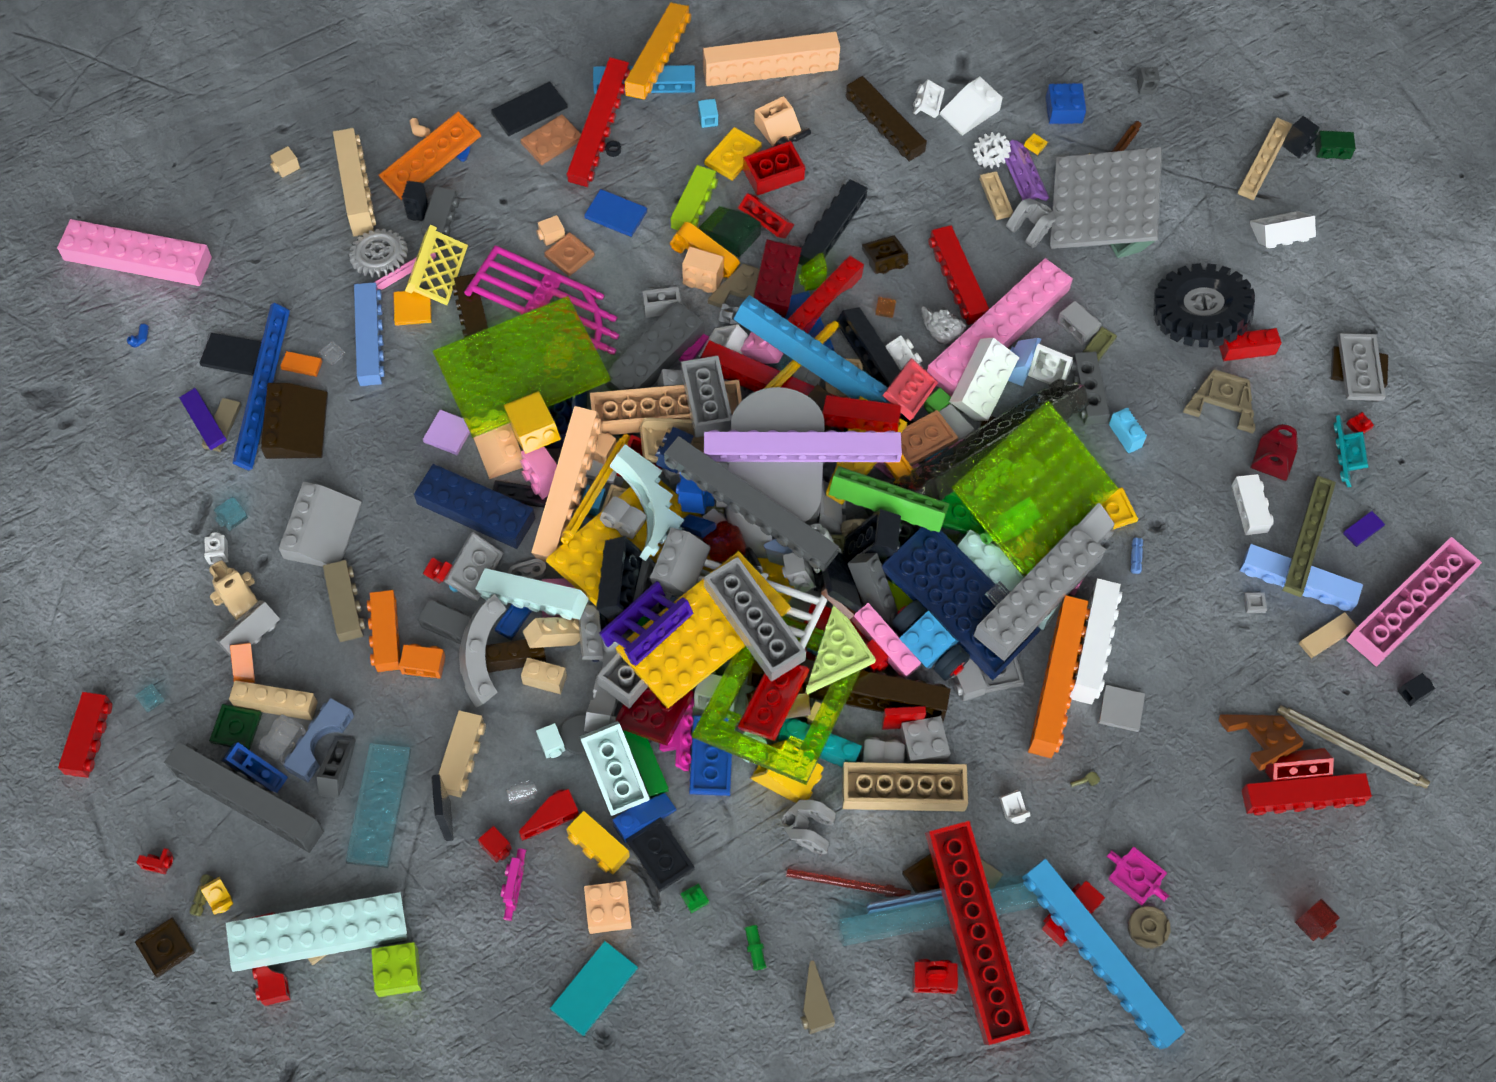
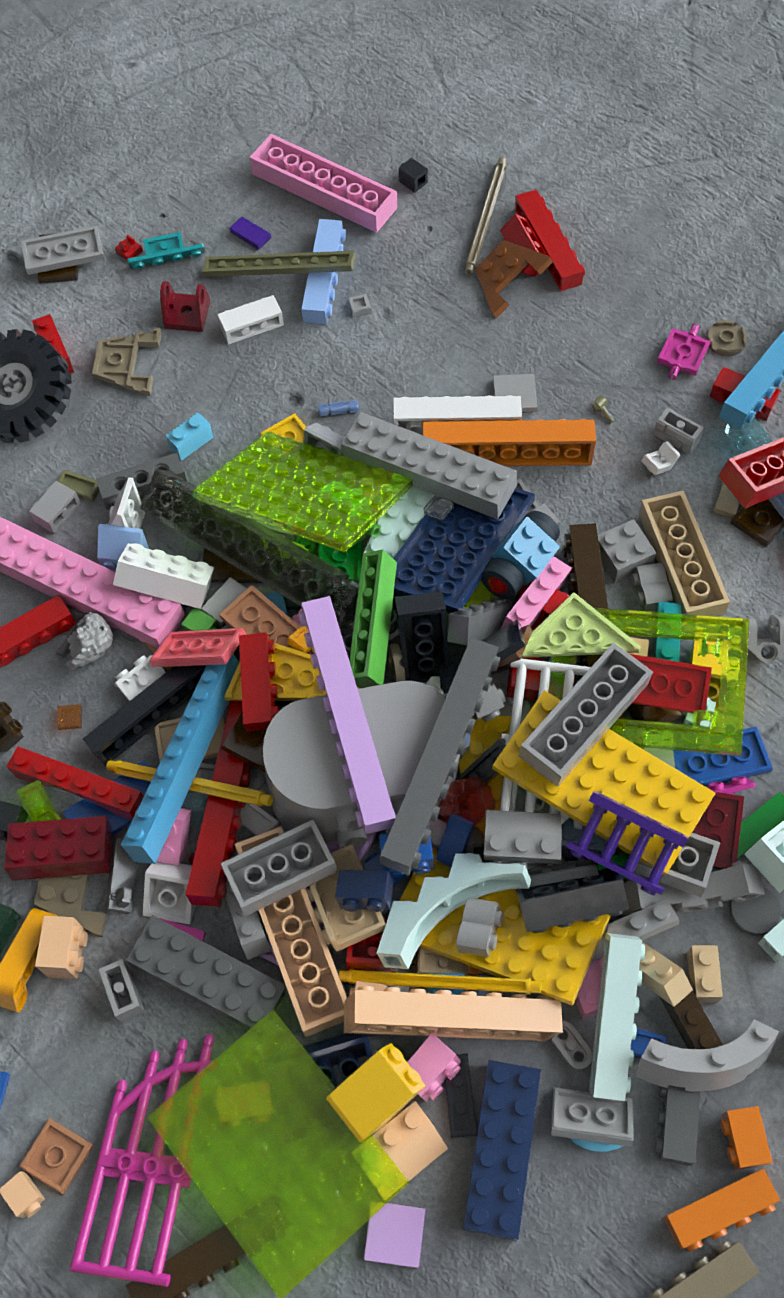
camera: 100 degrees left, 0 degrees up
red bracket [423,558,452,584] -> none
red tile [882,706,926,730] -> none
clear red brick [1295,898,1340,941] -> none
tan tile [1299,612,1357,659] -> none
none -> light grey brick [653,408,704,455]

